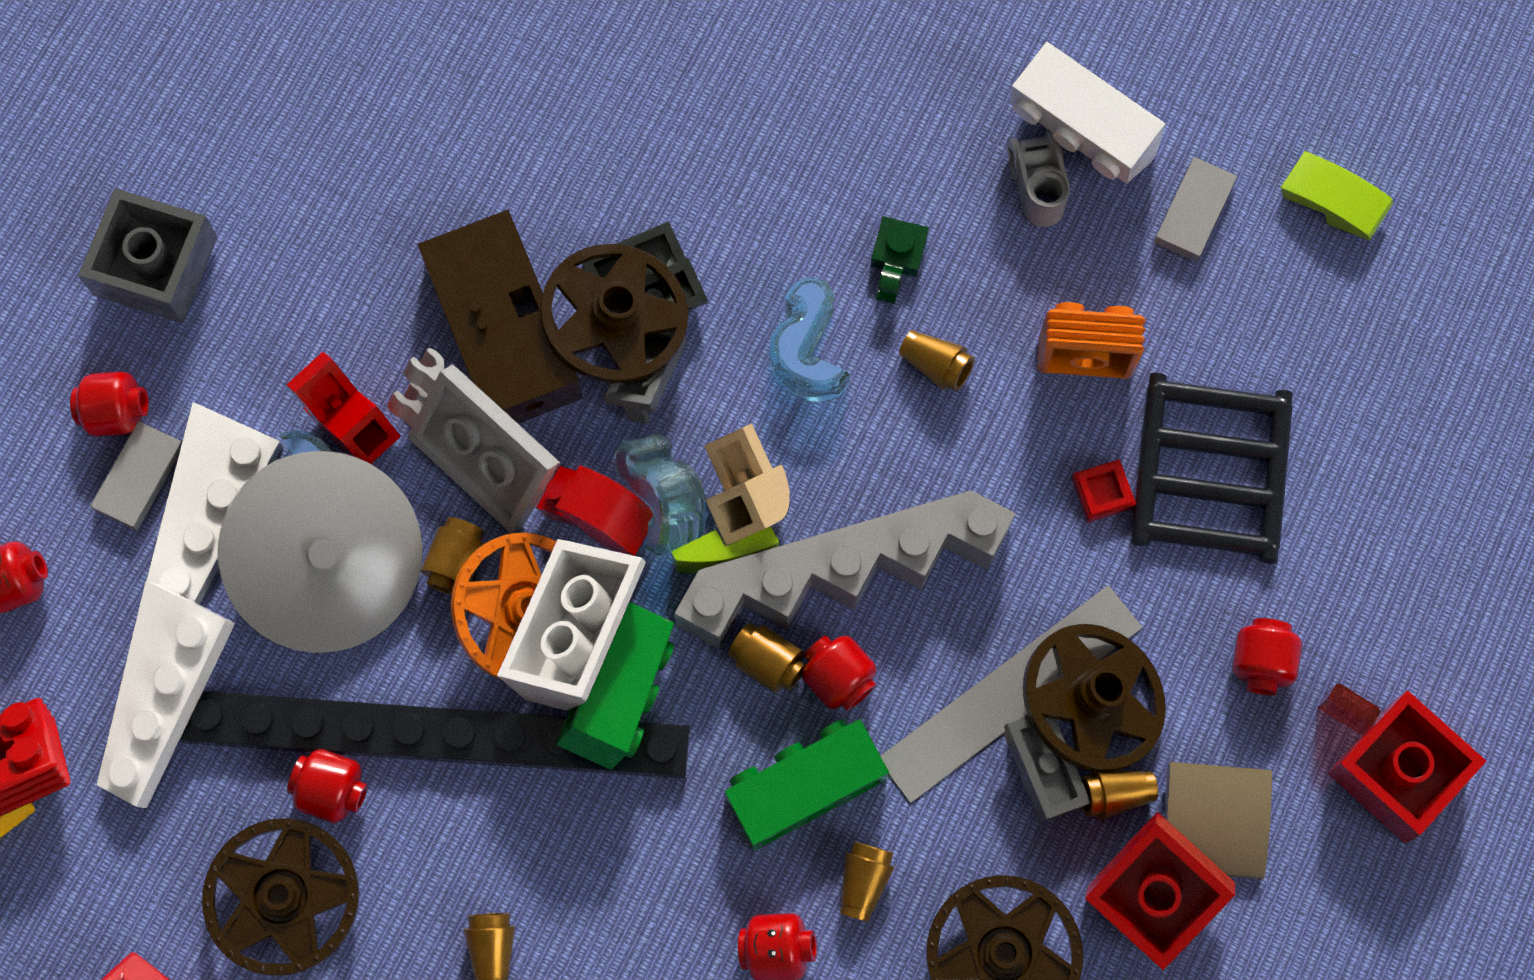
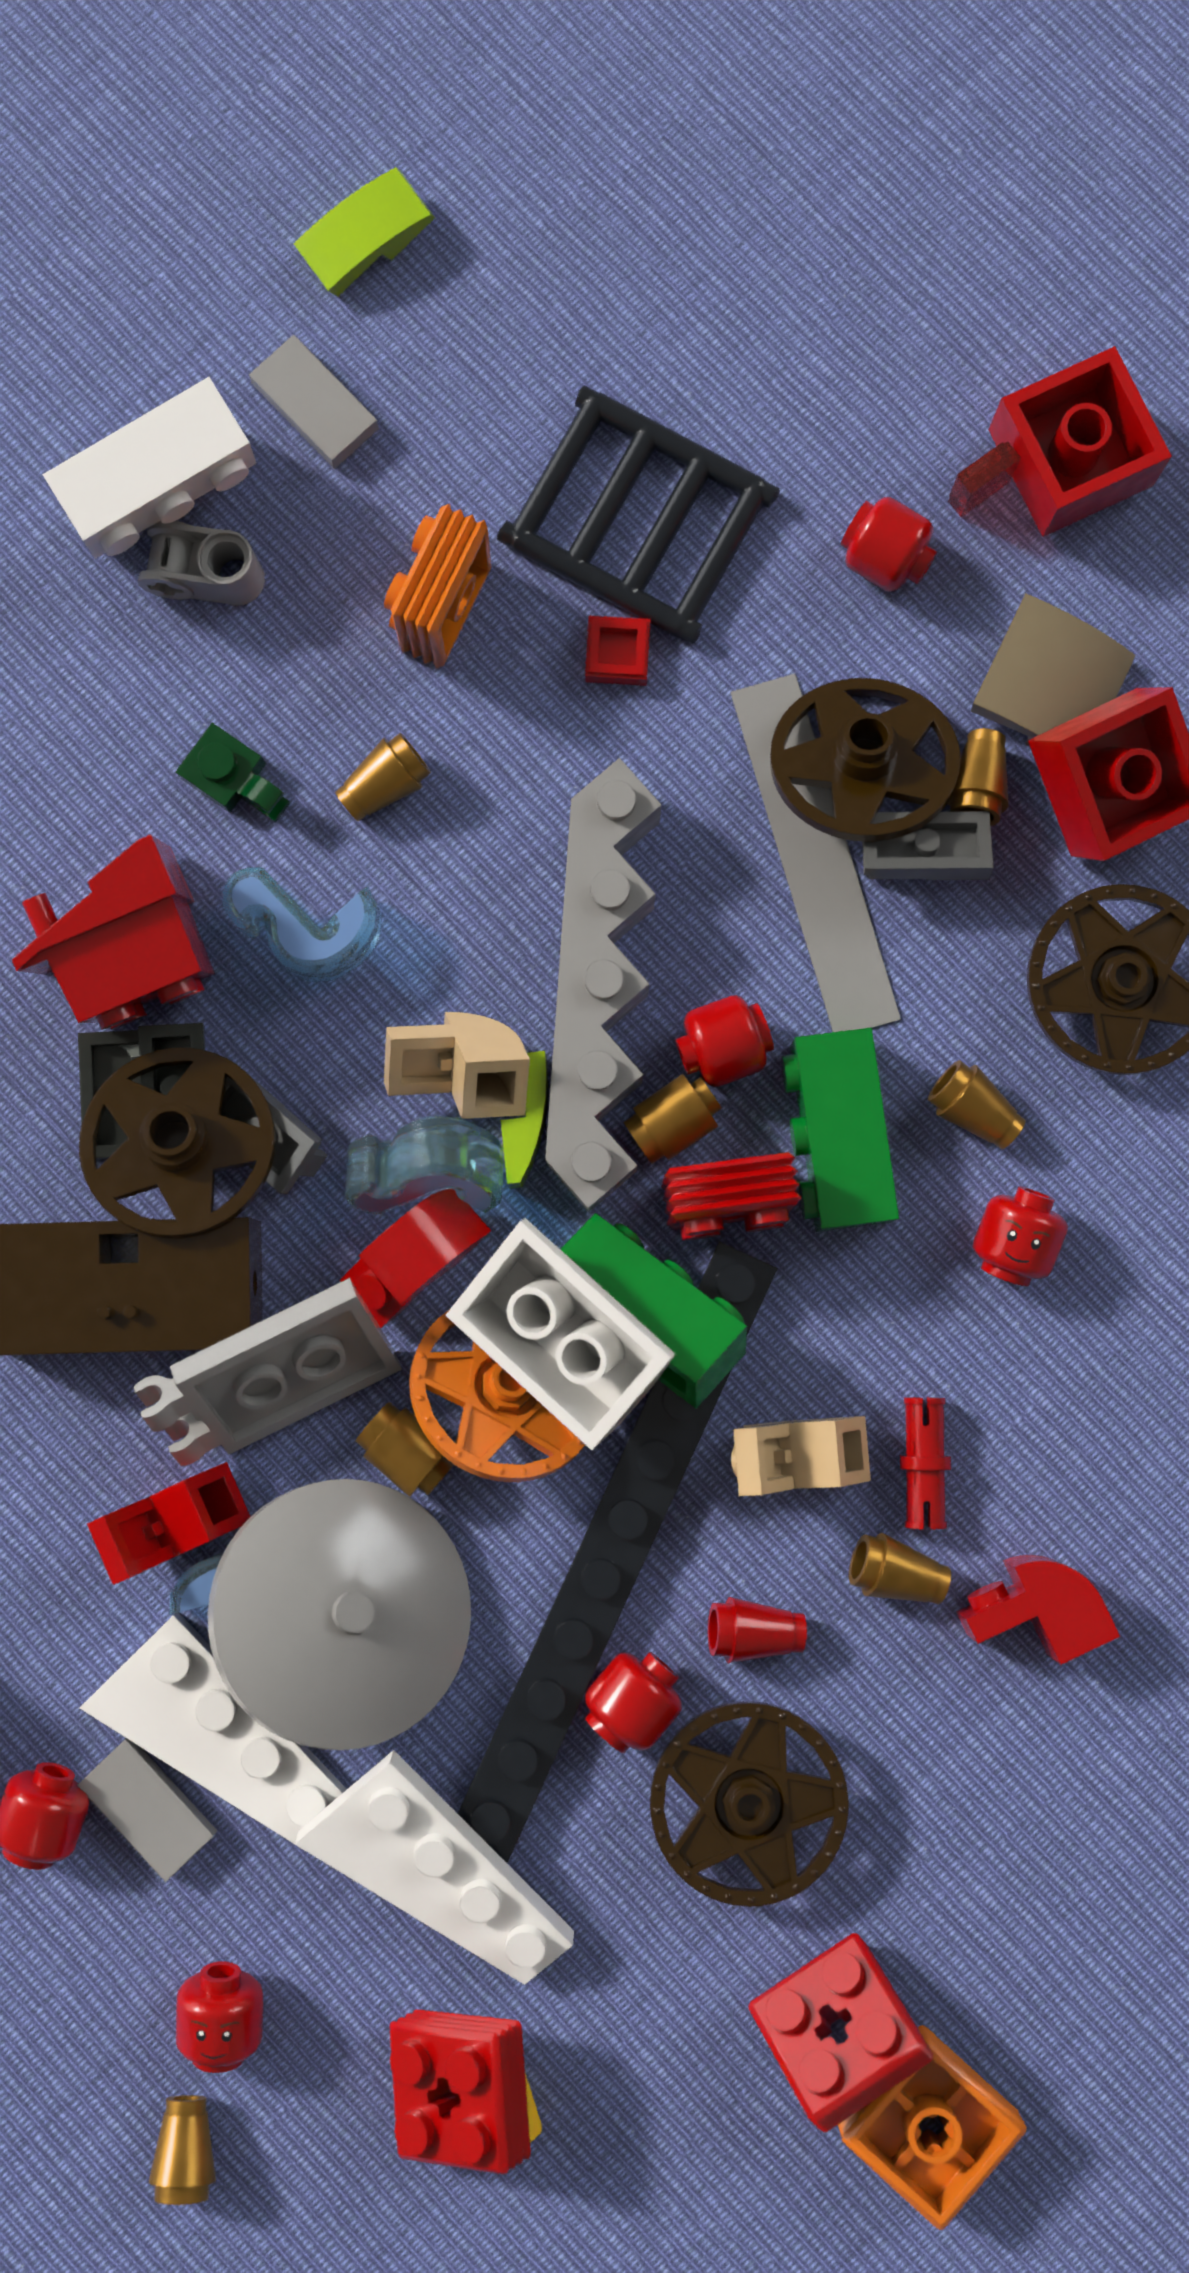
camera: 65 degrees left, 10 degrees up
none -> red piece [12,834,215,1030]
none -> red brick [661,1152,802,1240]
none -> red cone [708,1597,807,1663]
none -> tan brick [731,1416,871,1496]
none -> red pin [900,1397,951,1529]

